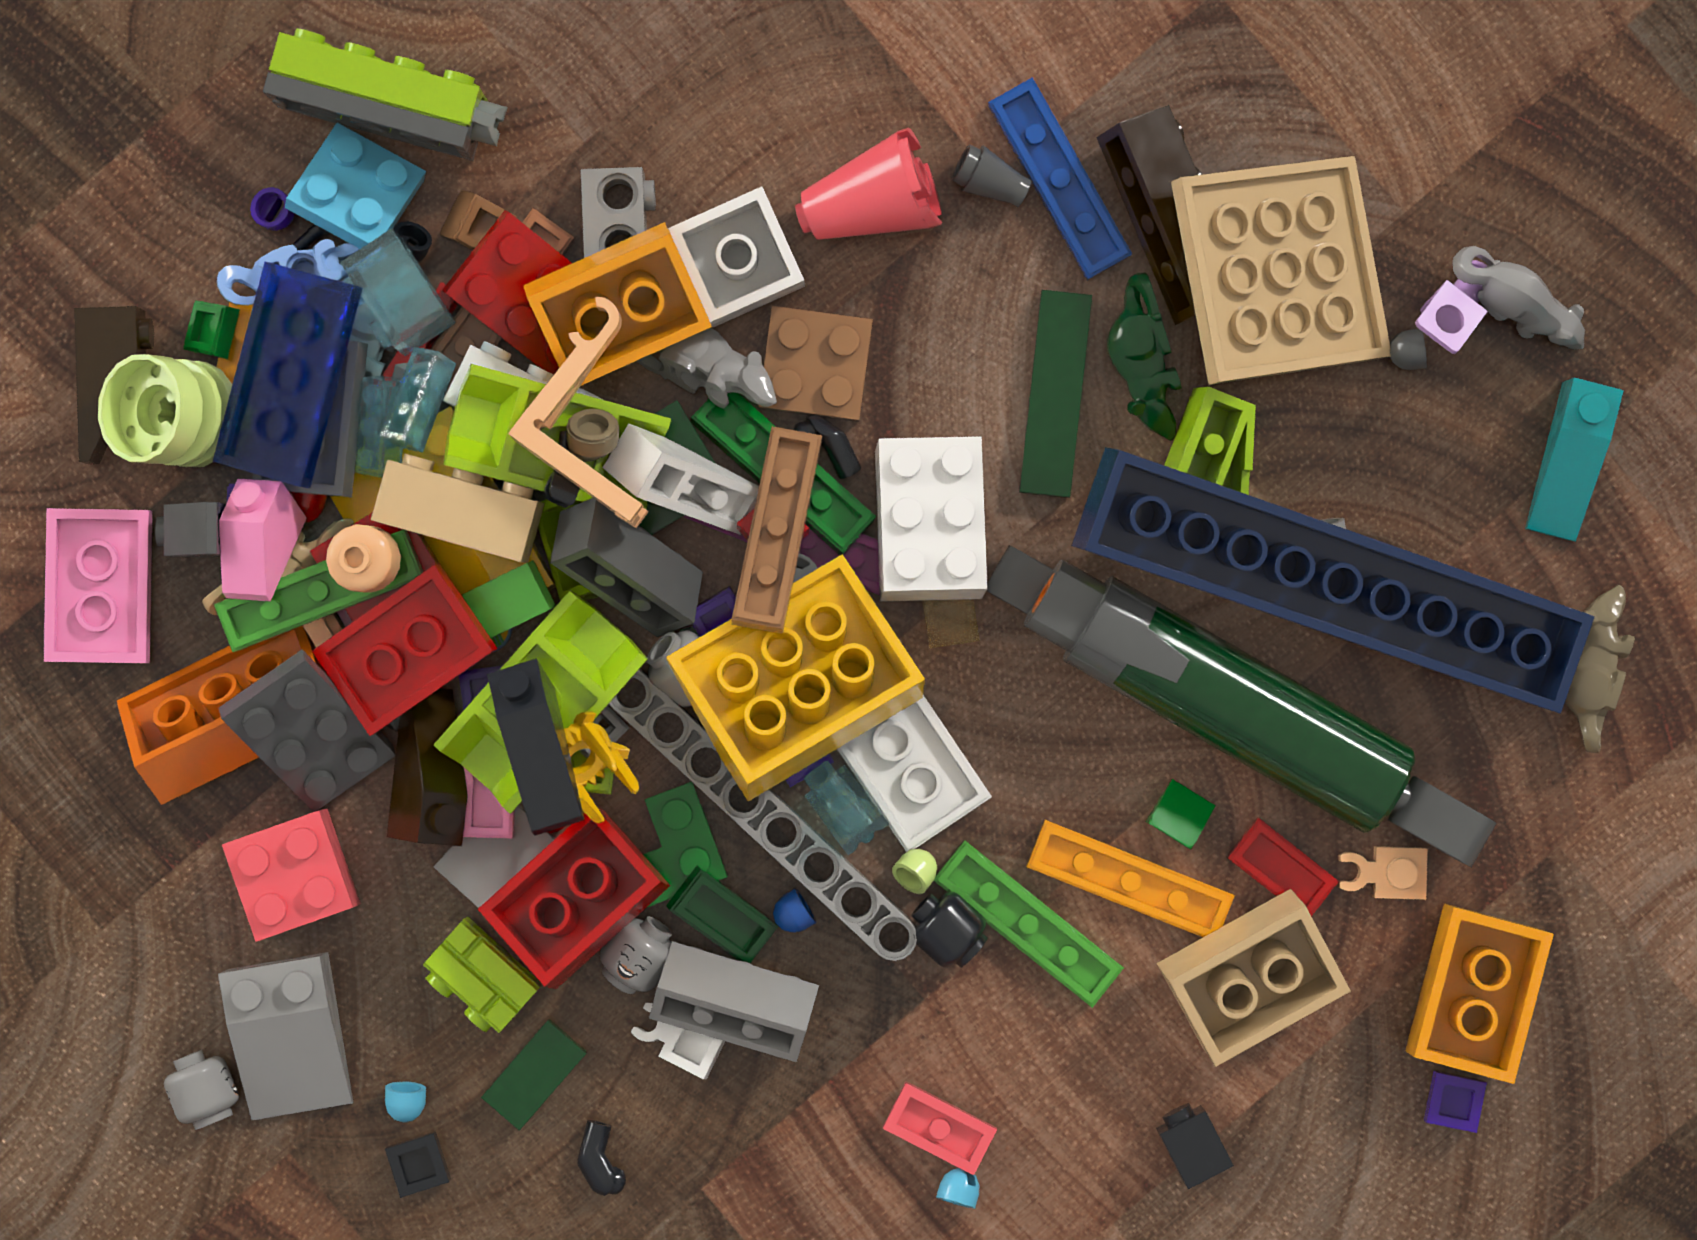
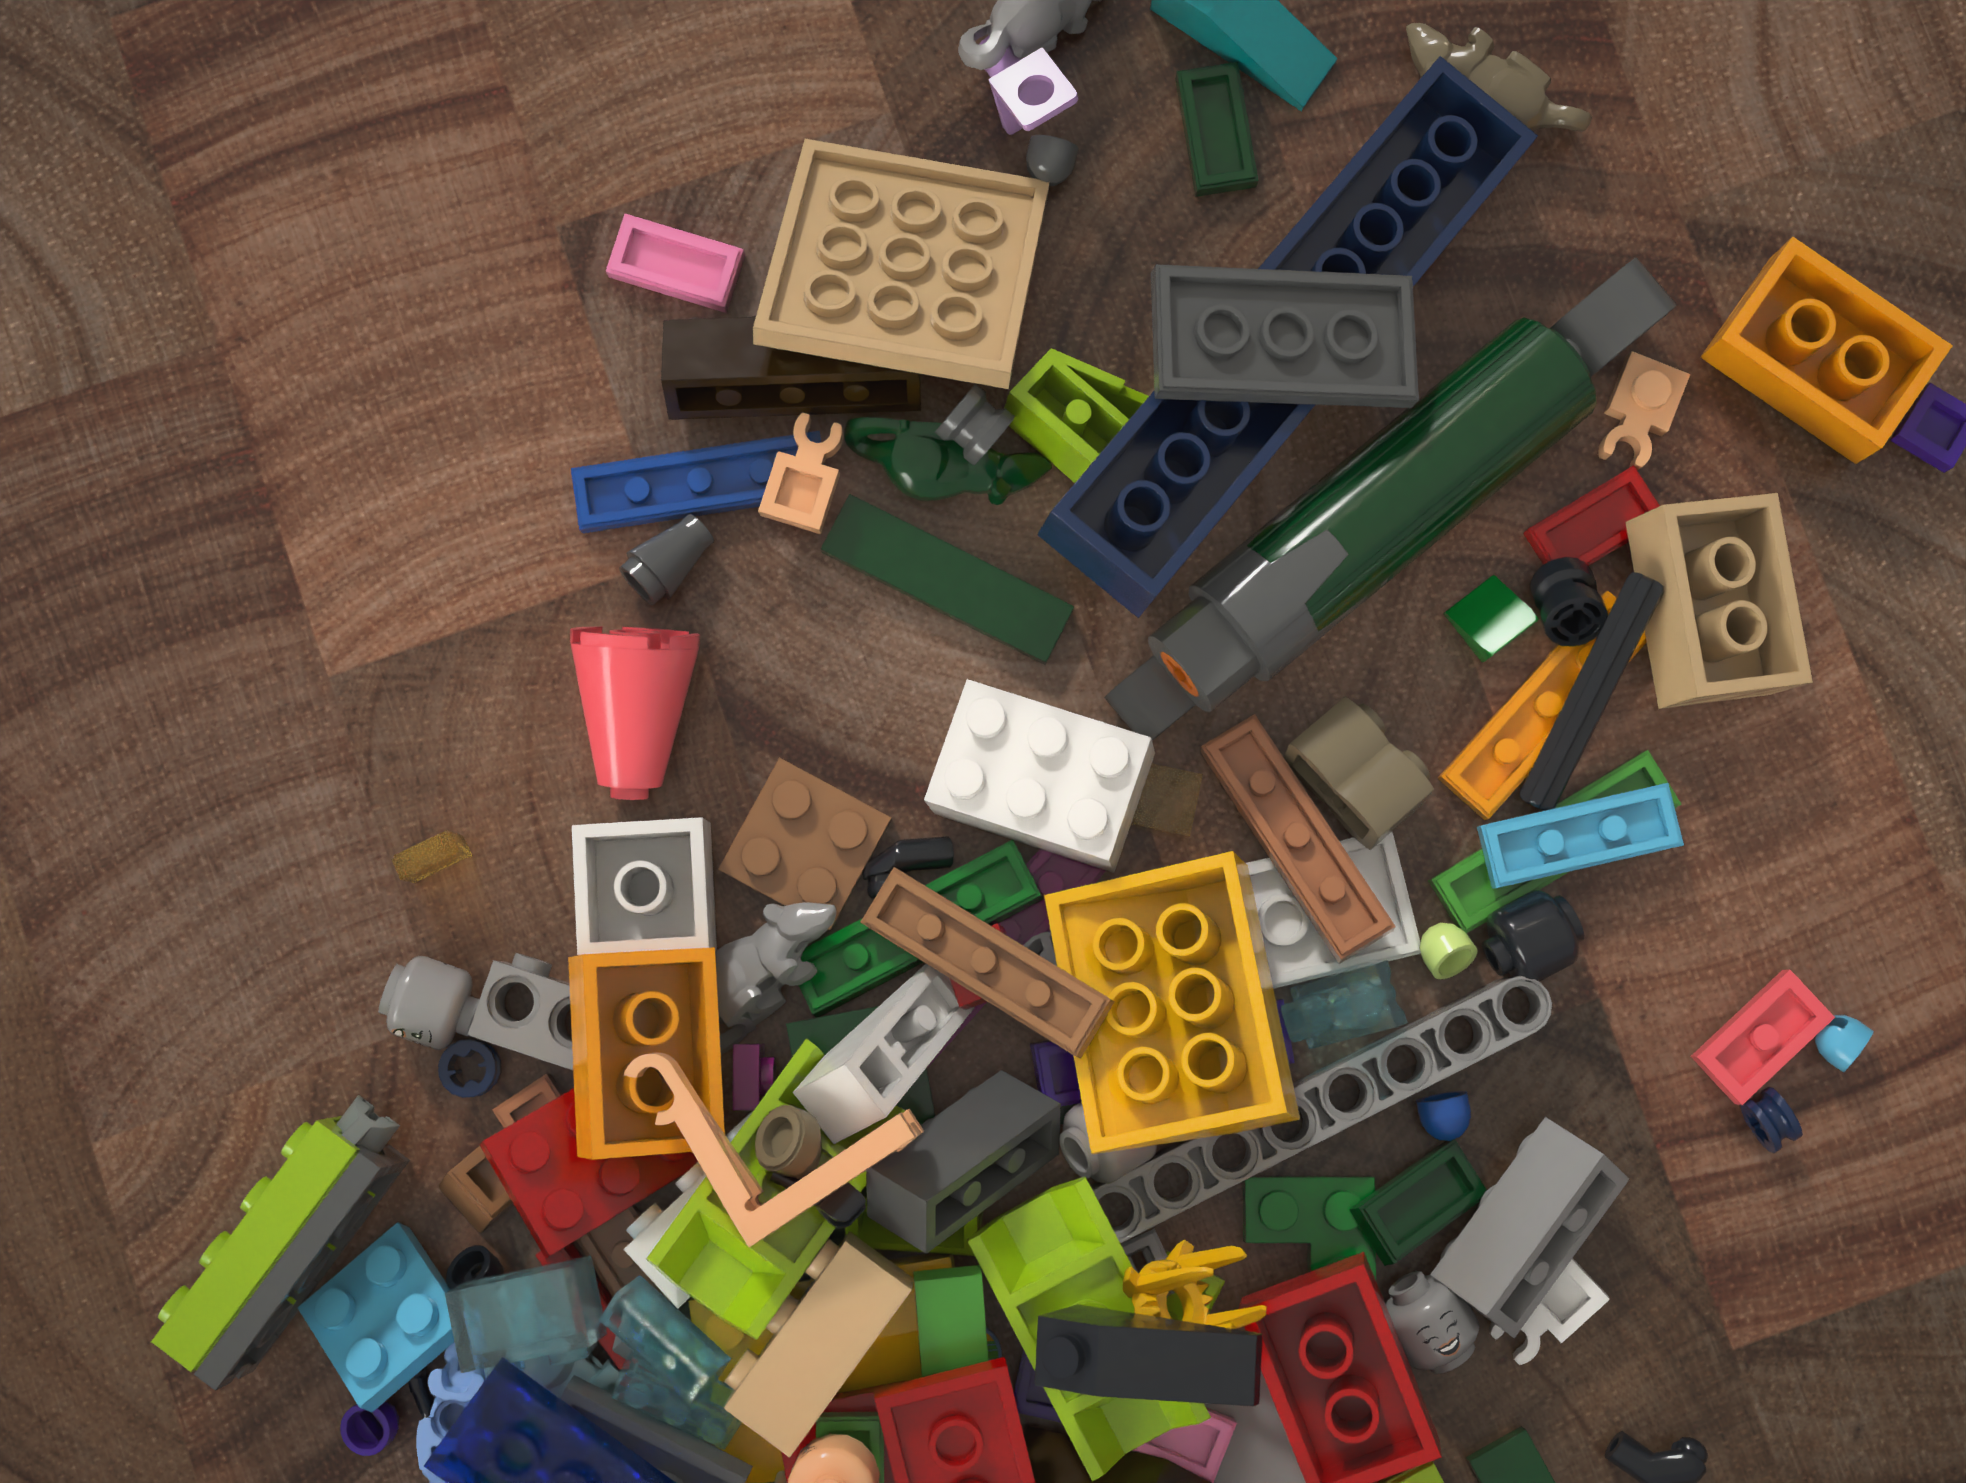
camera: 70 degrees left, 5 degrees down
black brick [1156,1103,1234,1189] -> none
none -> light grey head [378,956,480,1050]
none -> clear yellow tile [391,830,472,883]
none -> dark blue bush [438,1039,502,1098]
none -> bright pink tile [606,214,745,313]
none -> magenta plate [733,1043,776,1111]
none -> light nougat plate [758,412,843,534]
none -> dark grey wheel [934,384,1015,466]
none -> dark grey tile [1151,264,1419,408]
none -> dark green tile [1175,62,1259,197]
none -> nougat tile [1200,714,1396,964]
none -> dark tan brick [1283,696,1434,850]
none -> medium azure tile [1477,783,1684,889]
none -> black axle [1520,572,1664,811]
none -> black wheel [1530,557,1608,647]
none -> dark blue bush [1740,1087,1803,1154]

